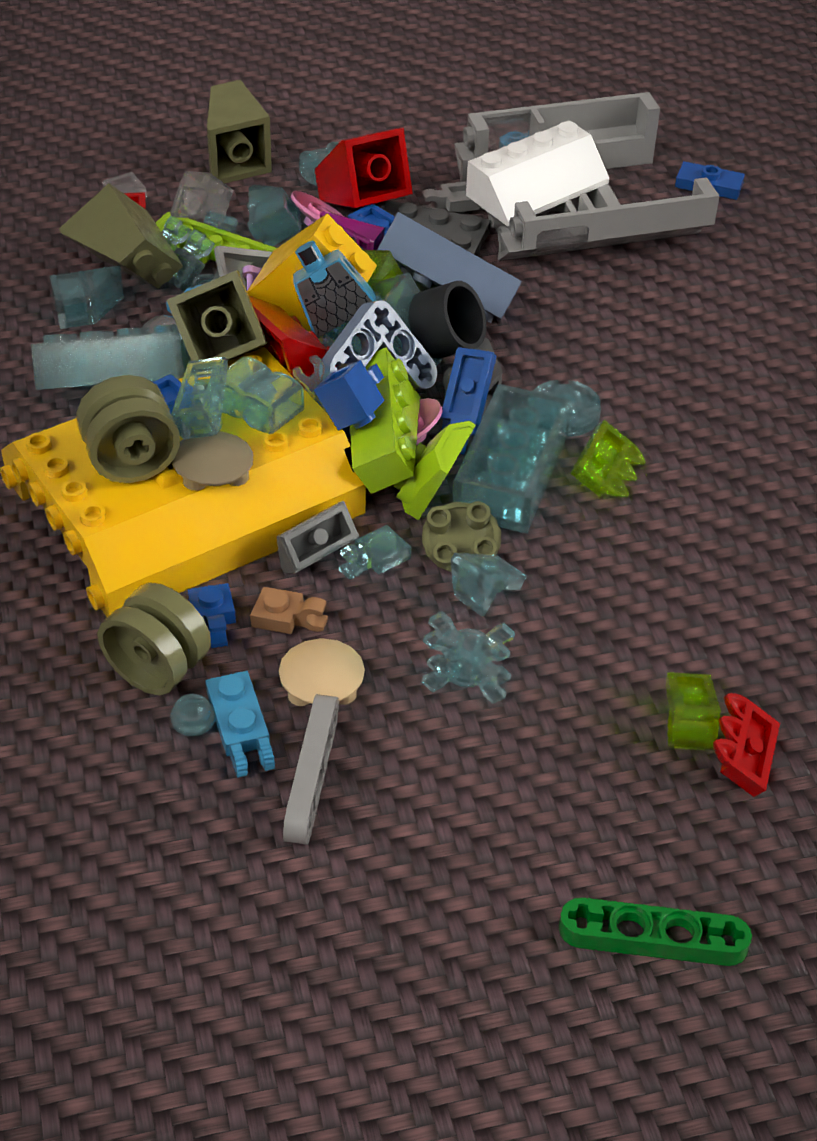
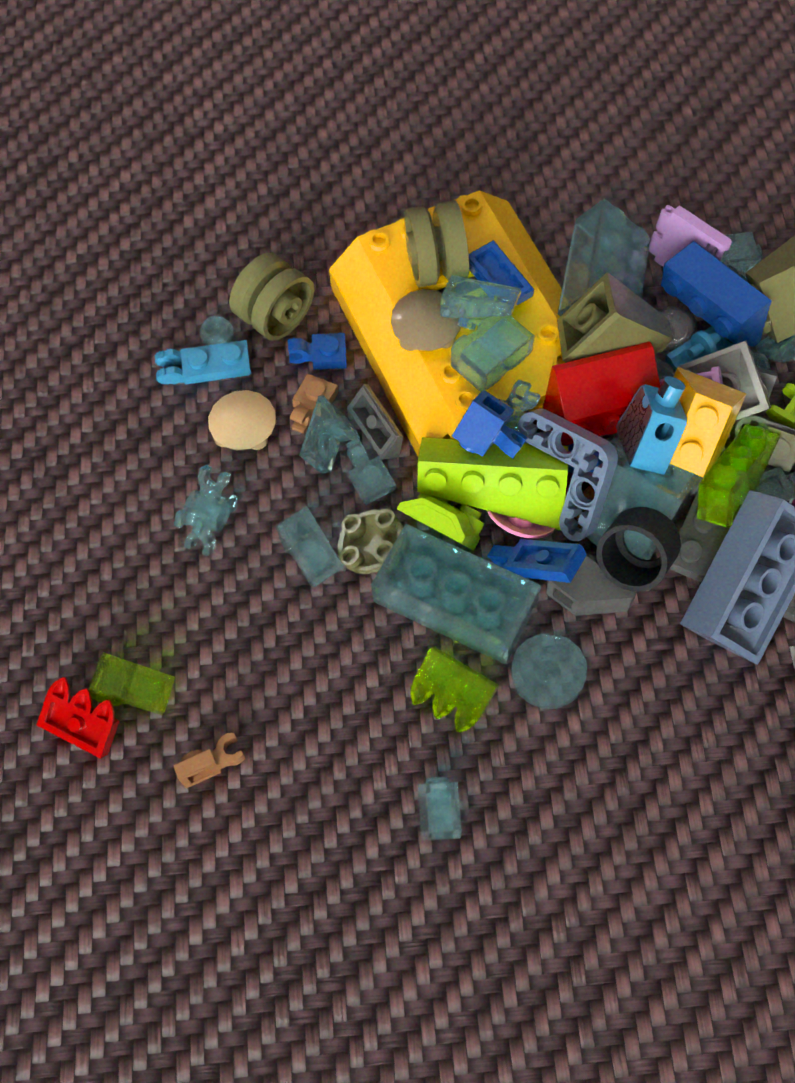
camera: 105 degrees right, 20 degrees up
light grey beam [283,694,339,845] -> none
none -> medium nougat plate [173,733,245,789]
none -> clear light blue slope [299,395,361,473]
none -> clear light blue brick [418,777,462,841]
none -> lavender plate [648,205,732,267]
none -> blue slope [661,241,772,347]

